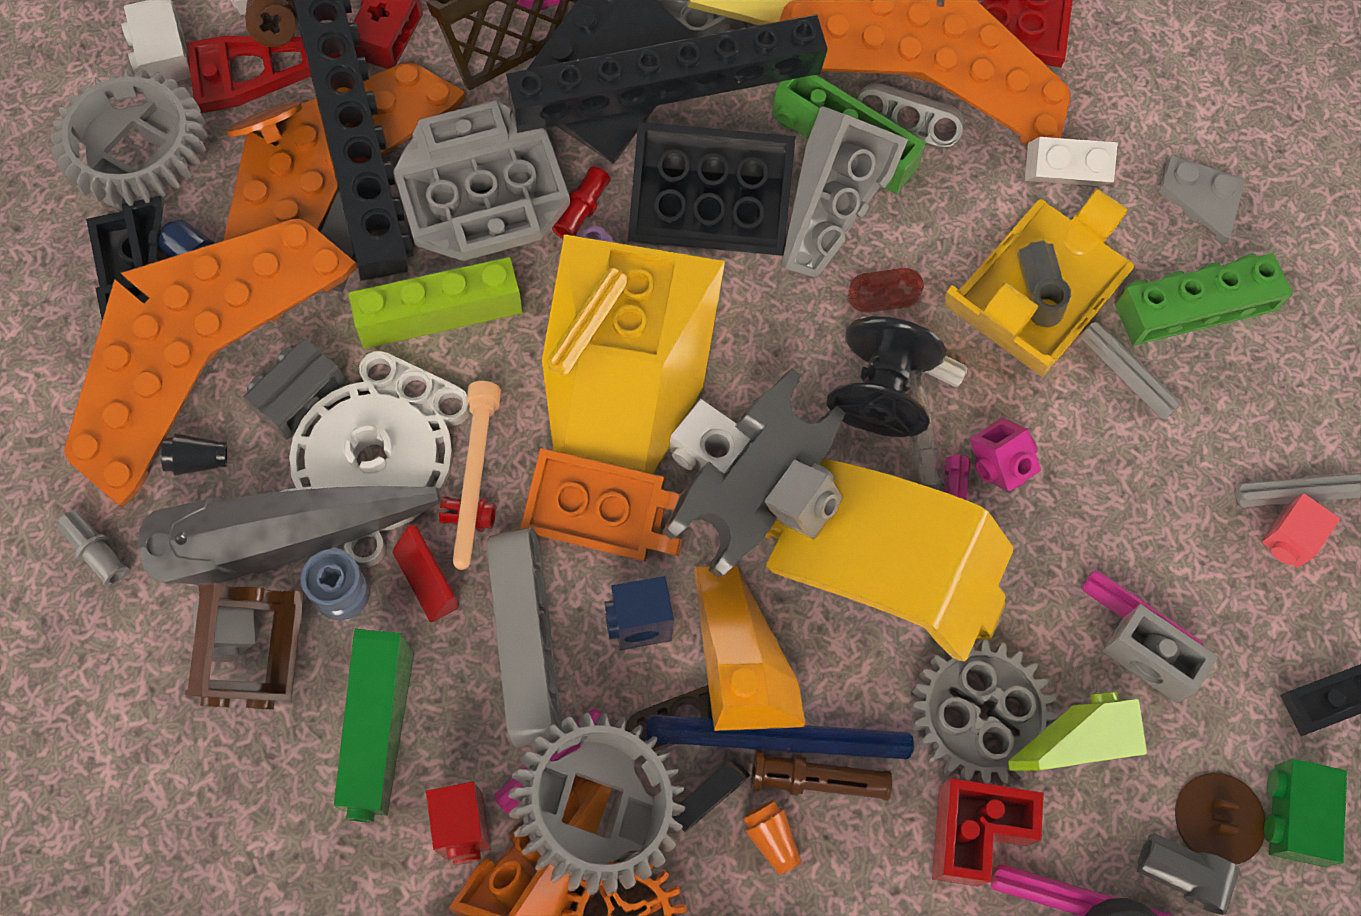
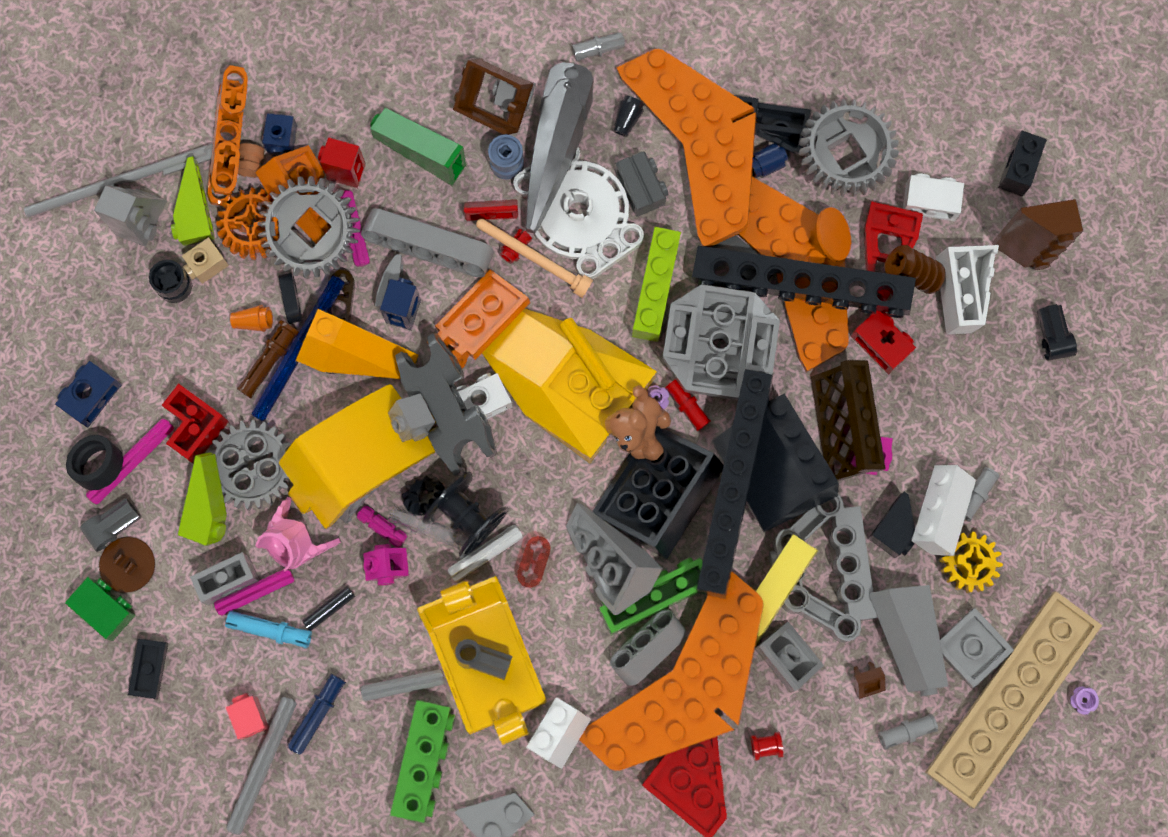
camera: 120 degrees right, 10 degrees up
none -> medium azure pin [225,610,312,649]
none -> bright pink helmet [256,497,341,571]
none -> dark blue axle [288,673,346,755]
none -> black piece [302,586,355,631]
none -> light grey slope [375,254,404,312]
none -> black gear [402,475,446,515]
none -> nougat animal [605,385,671,460]

